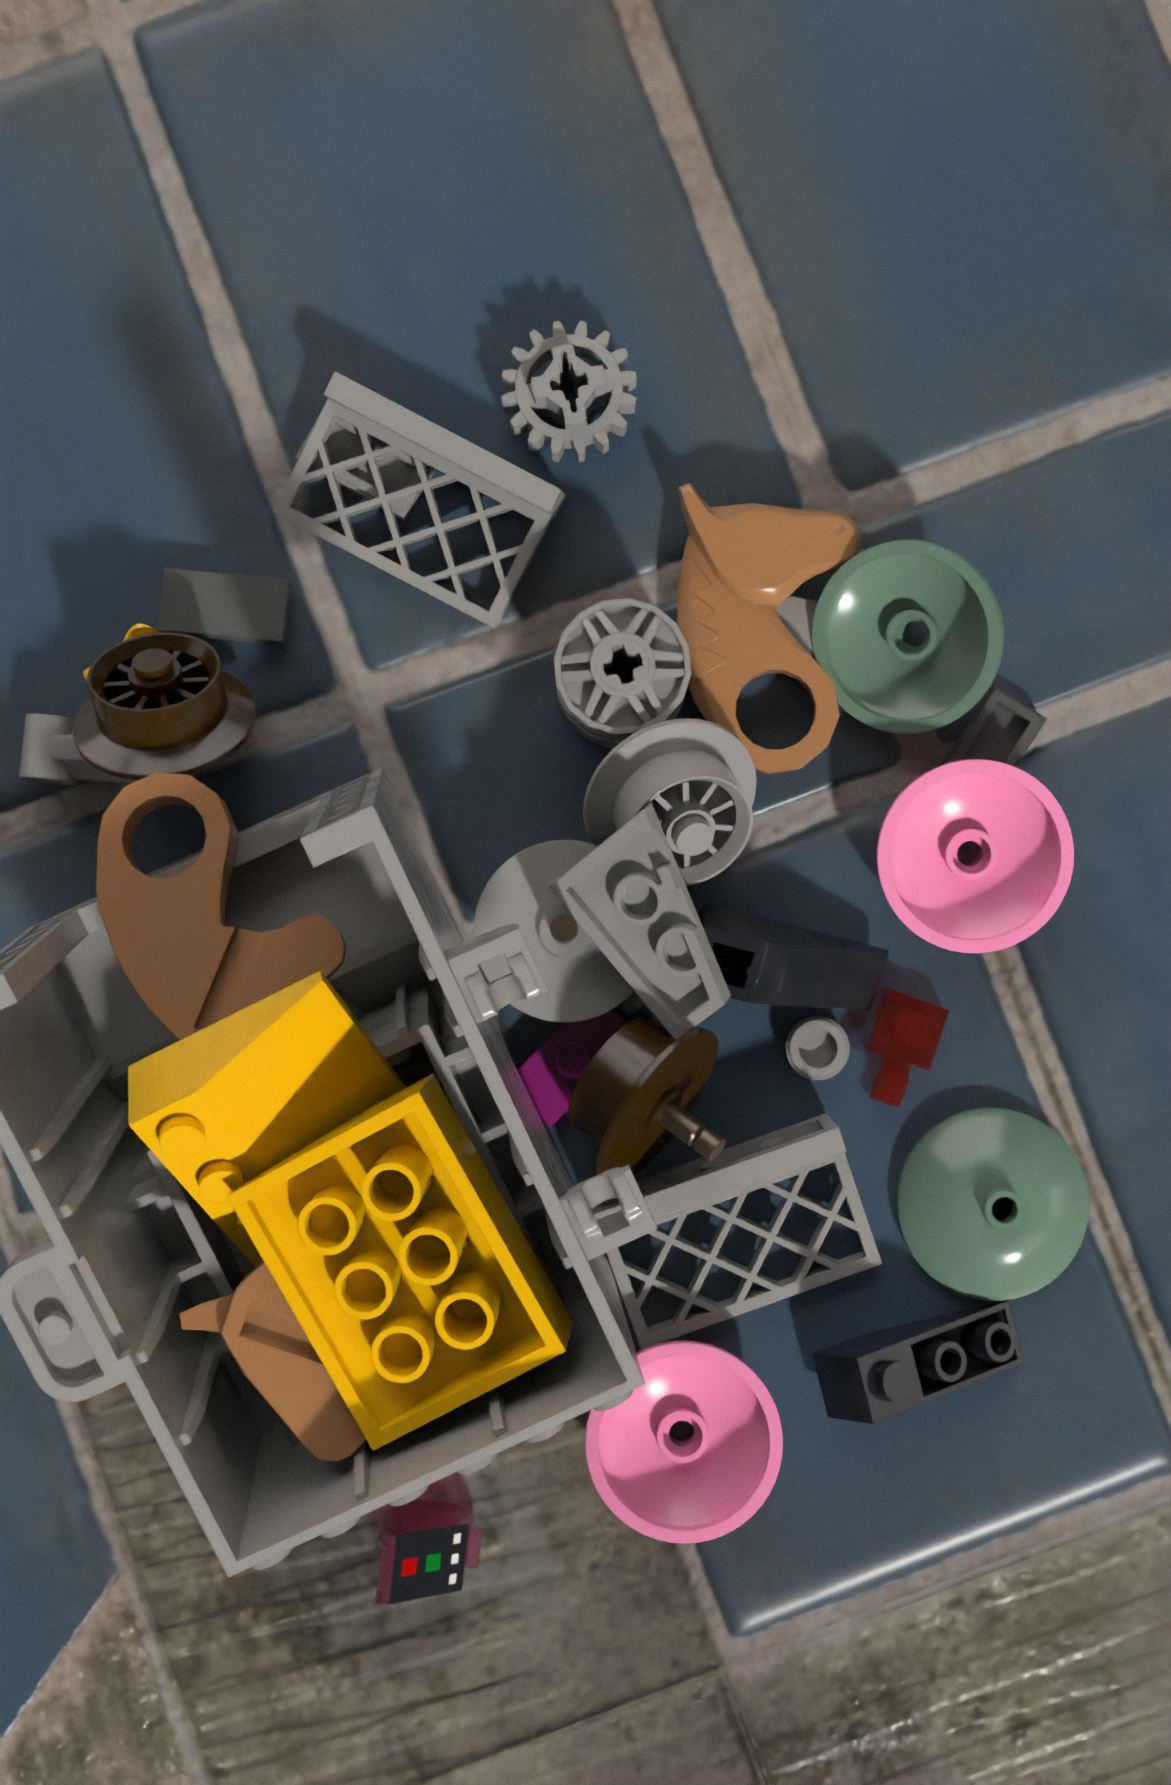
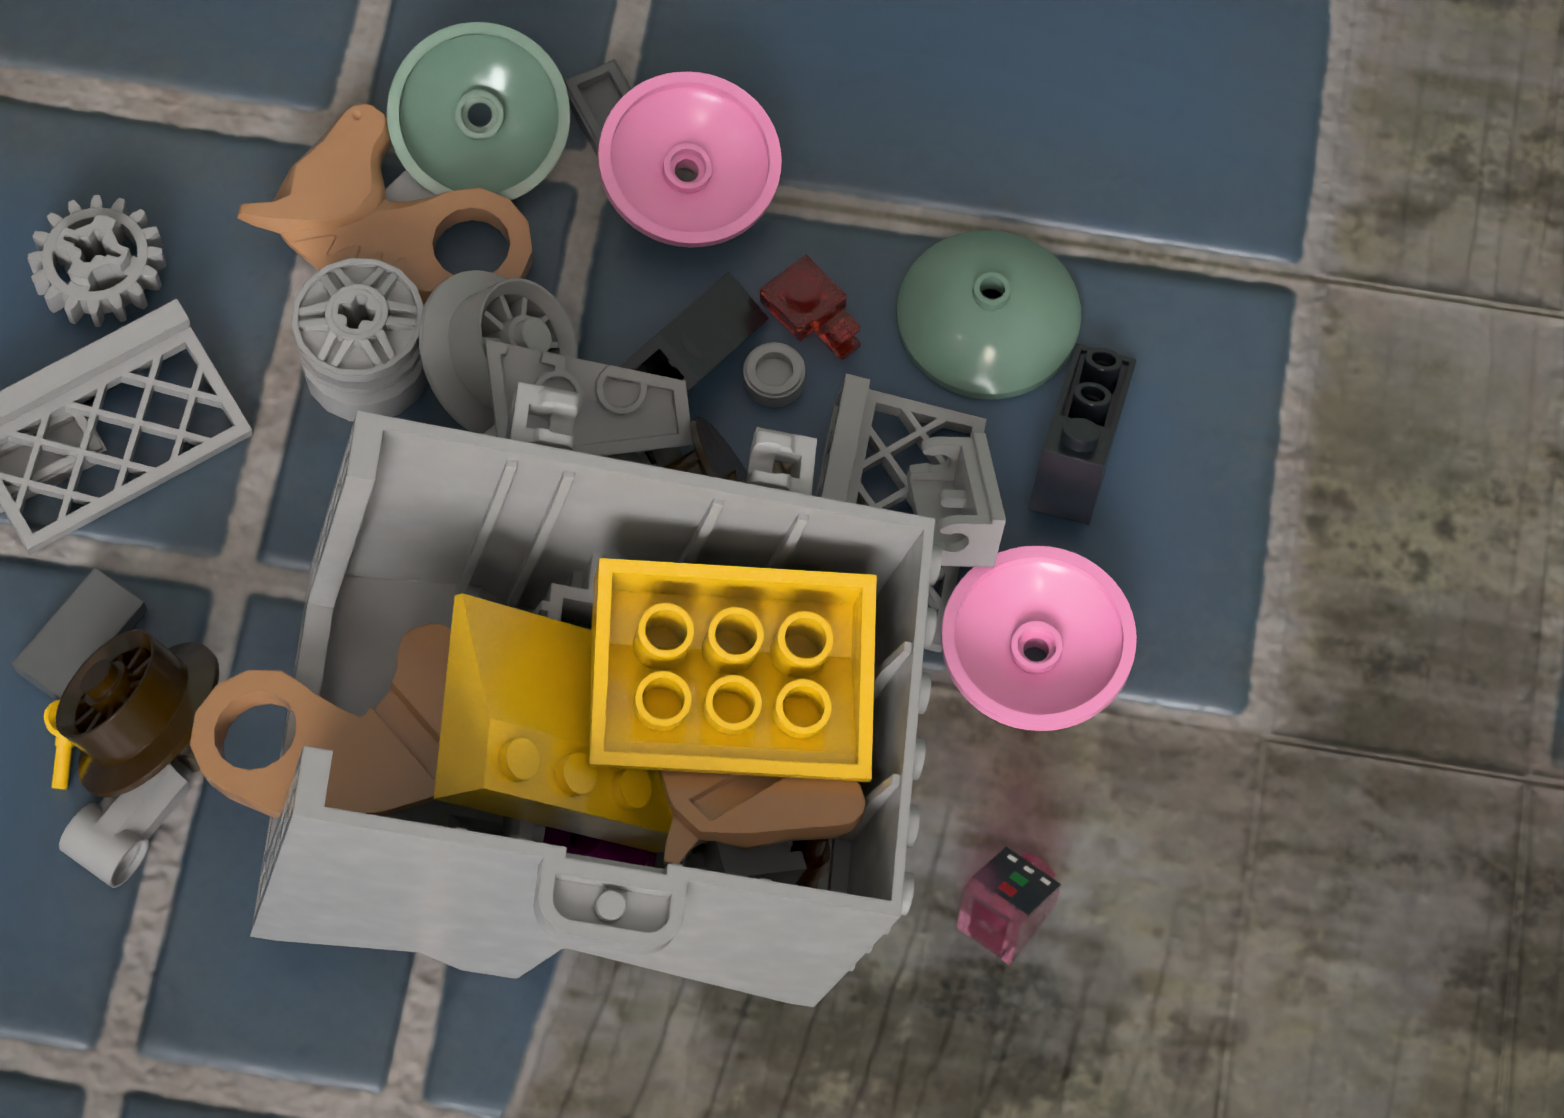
camera: 65 degrees left, 20 degrees down
none -> light grey hinge [907,433,1006,567]

